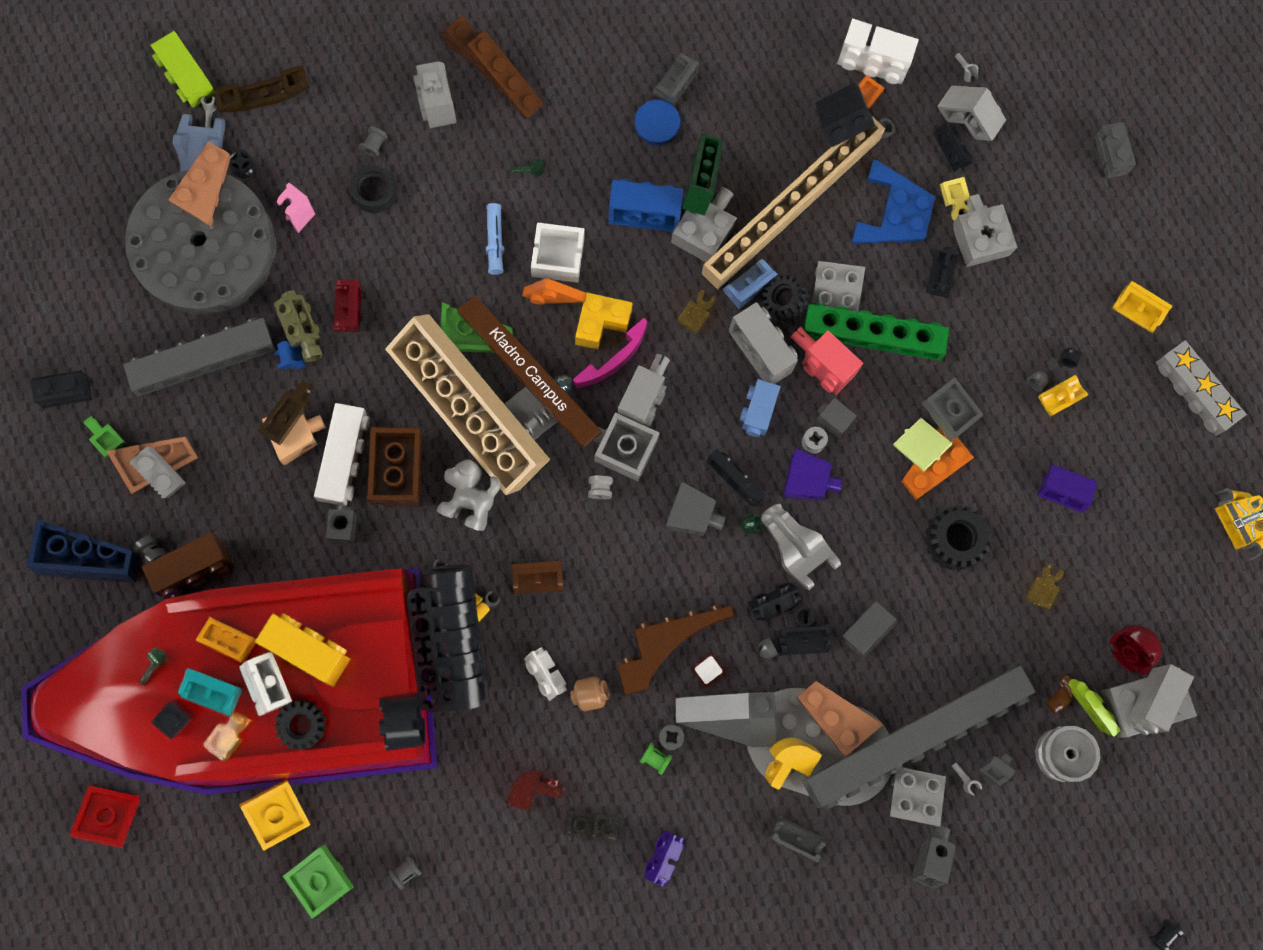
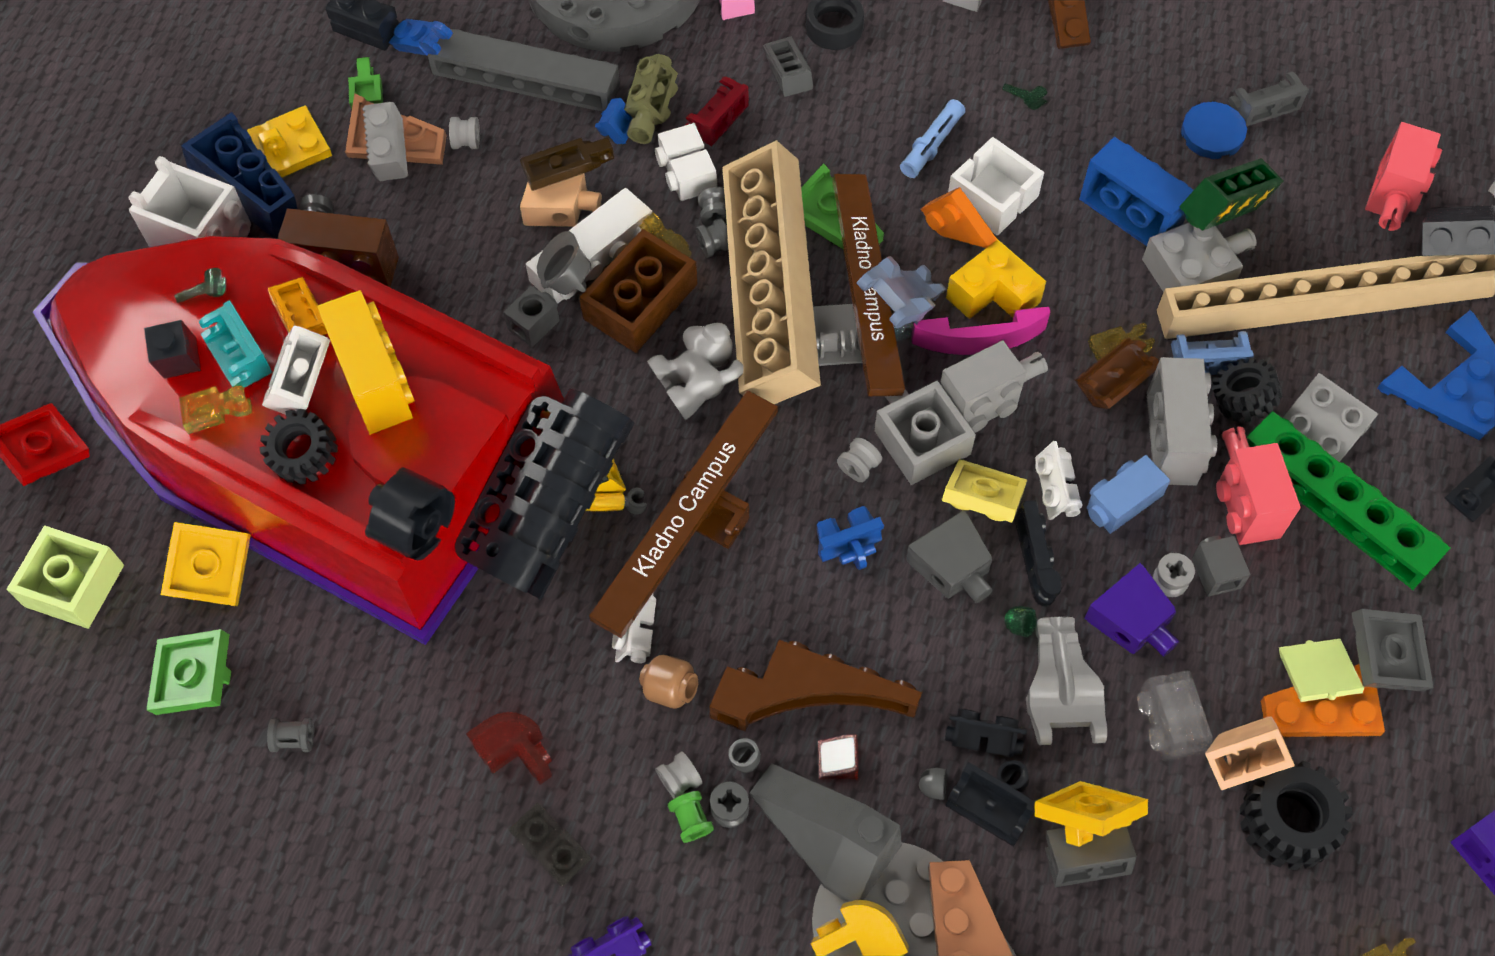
camera: 45 degrees right, 15 degrees down
none -> yellowish green brick [6,525,124,629]
none -> white container [128,156,251,247]
none -> yellow hinge [247,105,332,178]
none -> blue hinge [389,19,453,56]
none -> light grey wheel [449,117,480,149]
none -> dark grey piece [537,231,591,295]
none -> reddish brown tile [589,390,778,639]
none -> clear yellow plate [639,212,692,257]
none -> white piece [655,123,717,201]
none -> light grey wheel [655,751,702,799]
none -> dark grey wheel [695,218,729,258]
none -> dark grey wheel [698,187,727,226]
none -> dark grey hinge [728,738,761,773]
none -> dark grey slope [763,36,813,97]
none -> blue hips [817,506,884,570]
none -> sand blue animal [856,256,946,328]
none -> light yellow plate [942,459,1027,523]
none -> white hinge [1035,441,1082,520]
none -> yellow hinge [1035,781,1148,847]
none -> reddish brown hinge [1075,337,1159,409]
none -> clear brick [1137,670,1214,762]
none -> light nougat torso [1205,716,1295,790]
none -> coral brick [1365,122,1442,231]

